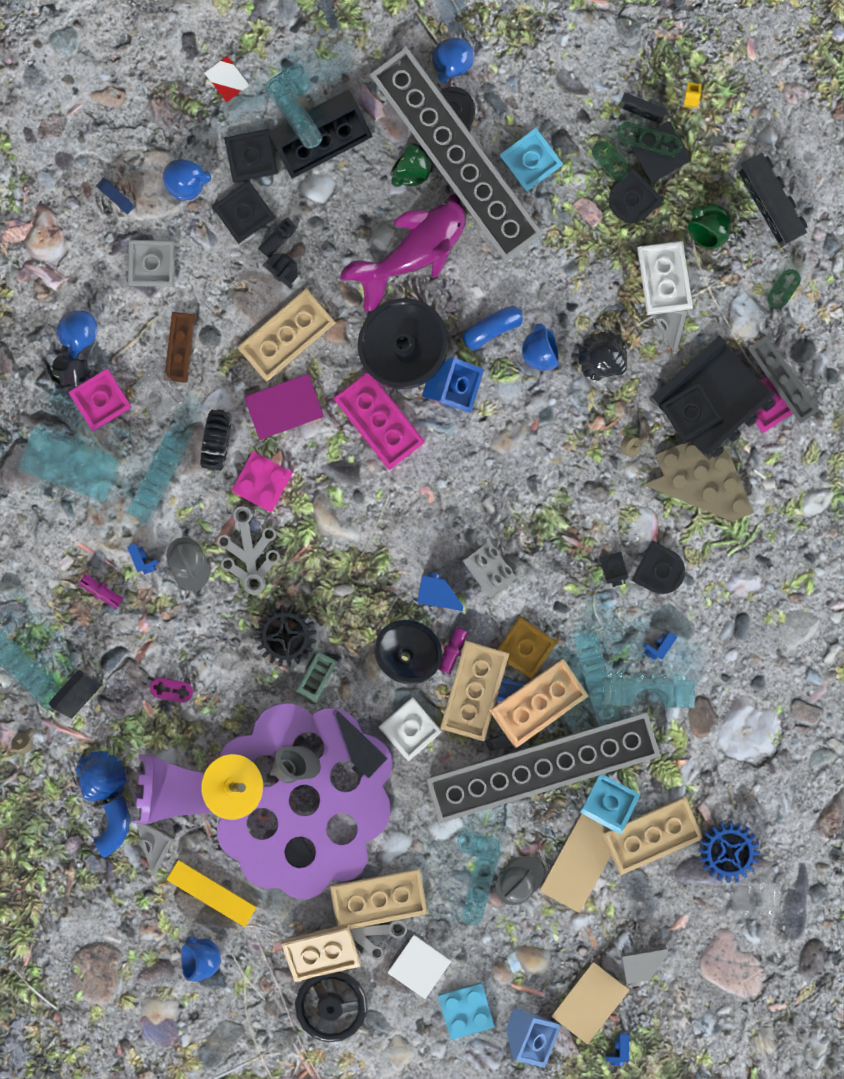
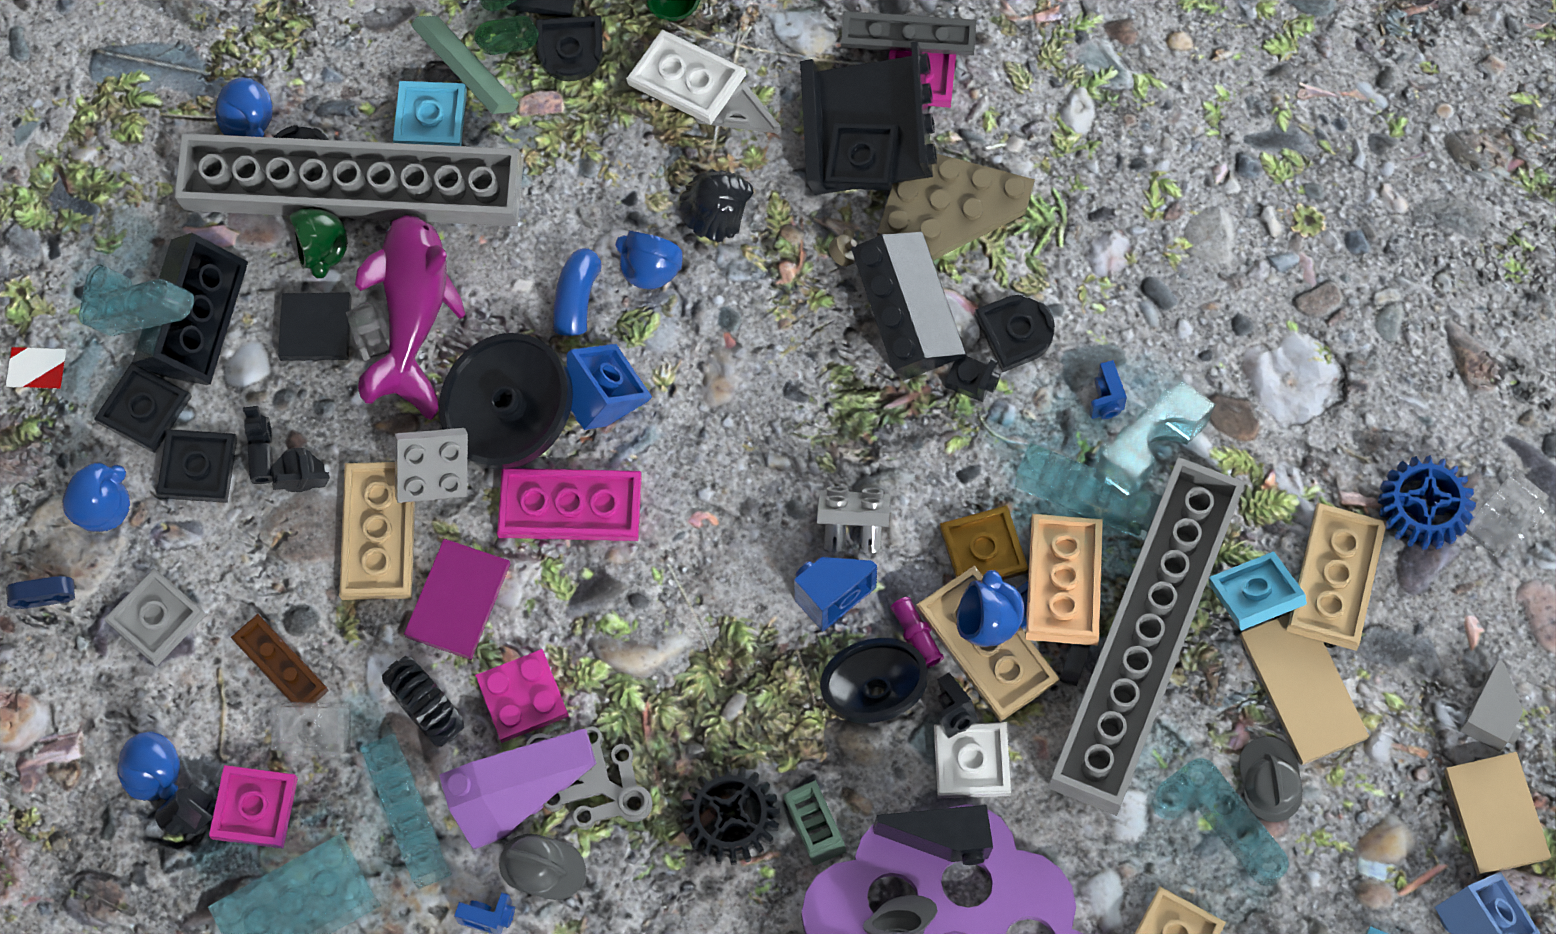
camera: 50 degrees left, 20 degrees down
none -> black tile [278,292,352,361]
none -> light grey plate [395,428,468,503]
none -> sand green tile [411,16,519,114]
none -> medium lavender wedge [439,729,597,849]
none -> slope [851,232,967,381]
none -> black bracket [937,672,978,738]
none -> blue piece [956,570,1024,647]

